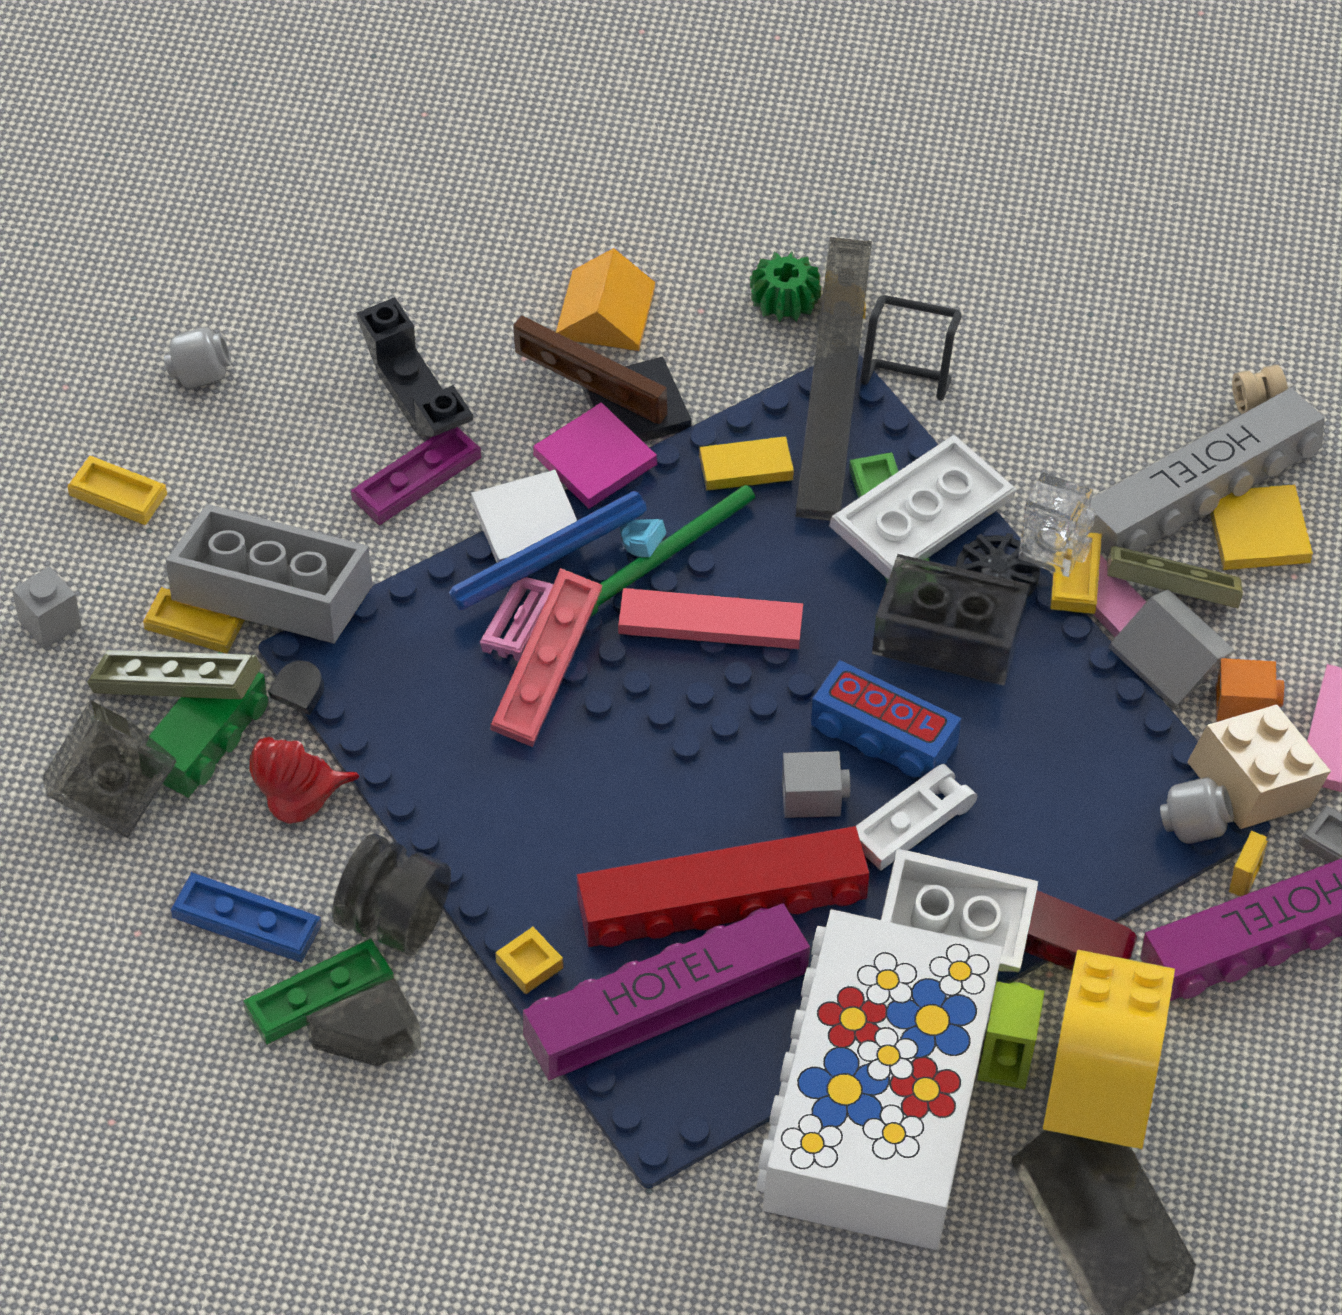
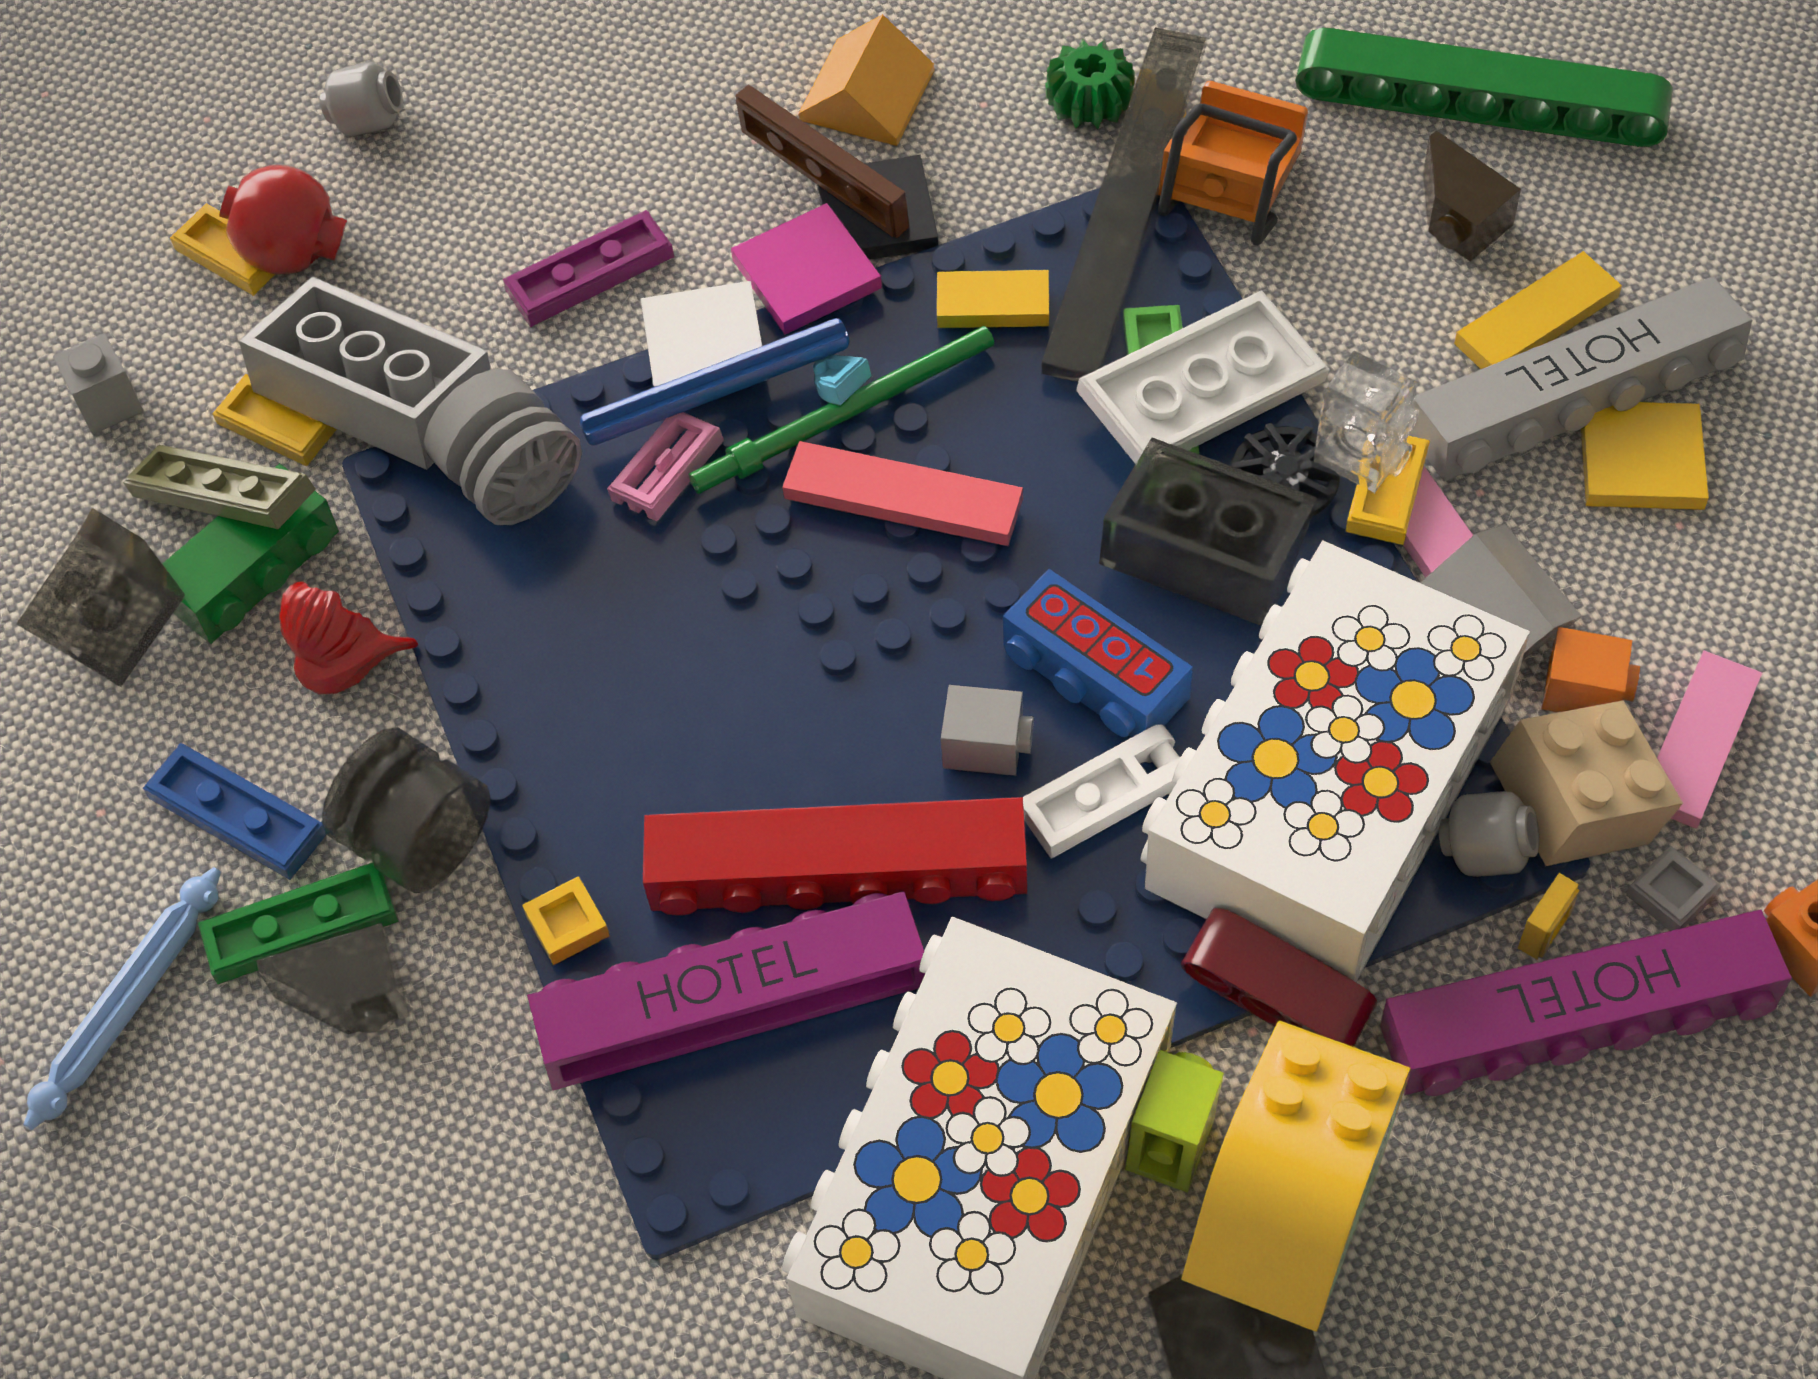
camera: 15 degrees right, 5 degrees up
black tile [268,661,324,716] -> none
black slope [357,297,473,436] -> none
coral tile [490,568,603,747] -> none
white slope [881,848,1038,972] -> none
olive tile [1107,546,1243,609] -> none
tan wheel [1232,365,1288,414] -> none
none -> light blue wheel [23,867,221,1130]
none -> red brick [219,165,347,275]
none -> light grey wheel [424,369,582,525]
none -> brick [1140,540,1530,982]
none -> orange panel [1158,81,1308,222]
none -> green beam [1295,28,1673,147]
none -> dark brown slope [1423,130,1521,262]
none -> yellow tile [1454,251,1622,369]

